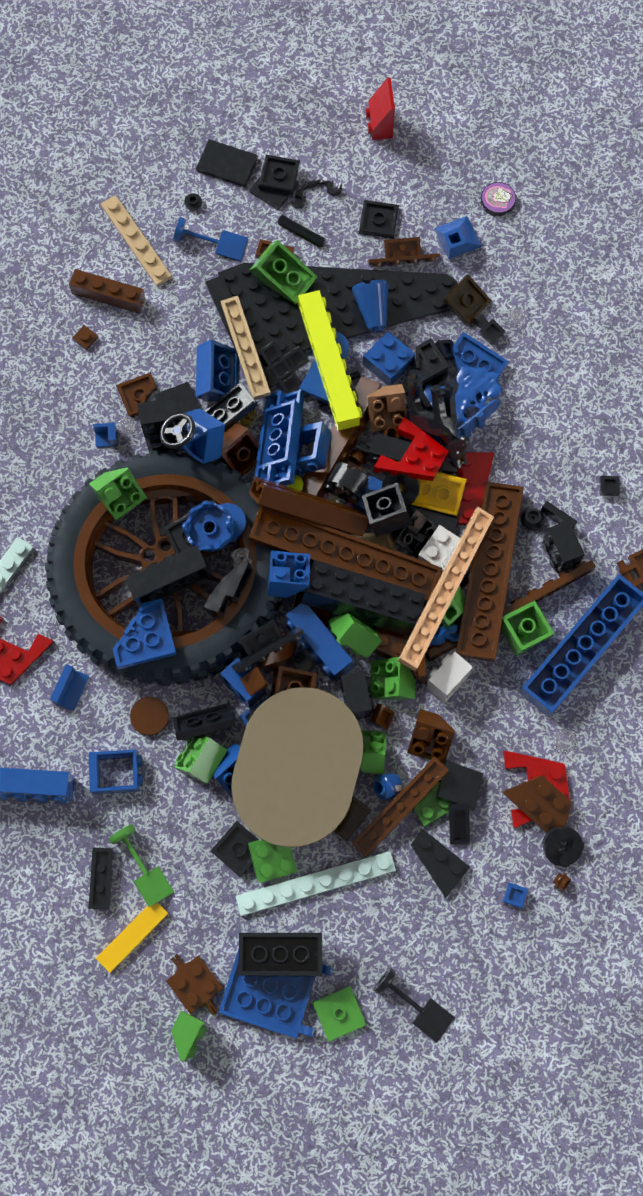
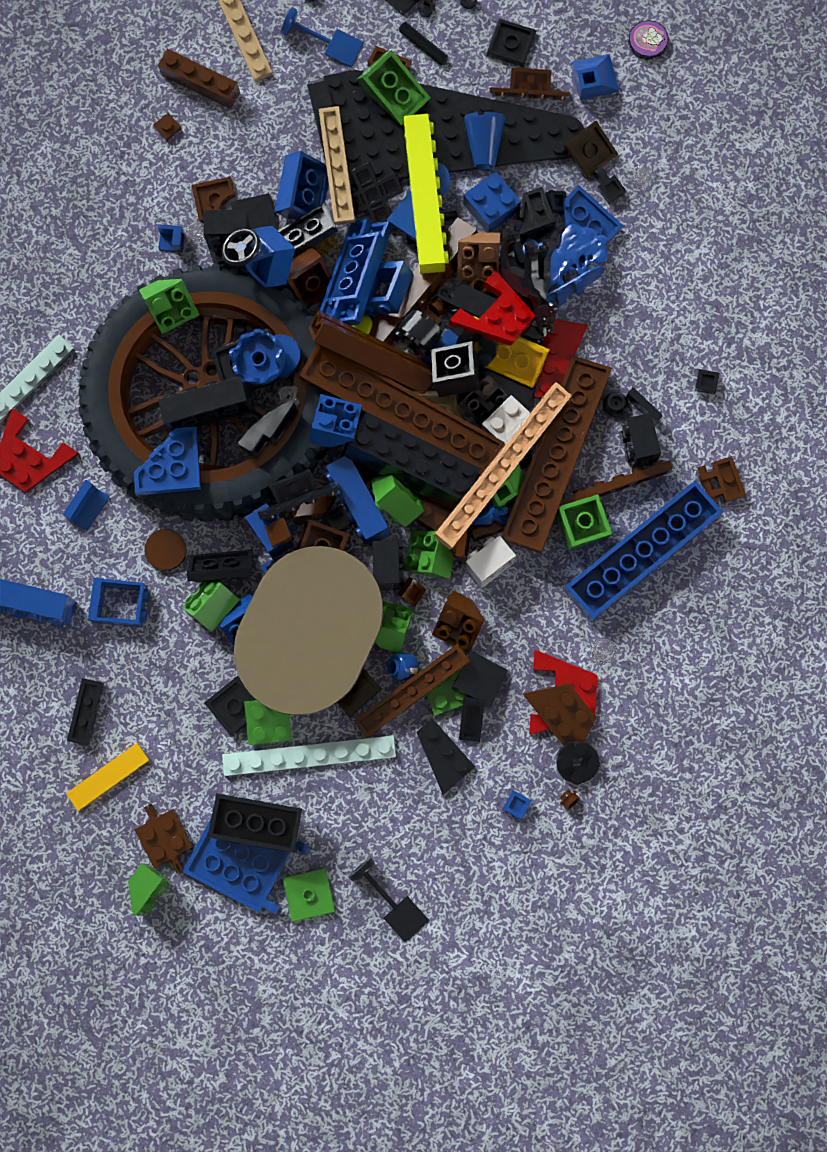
camera: 15 degrees right, 5 degrees up
bright green piece [109,824,174,907] -> none

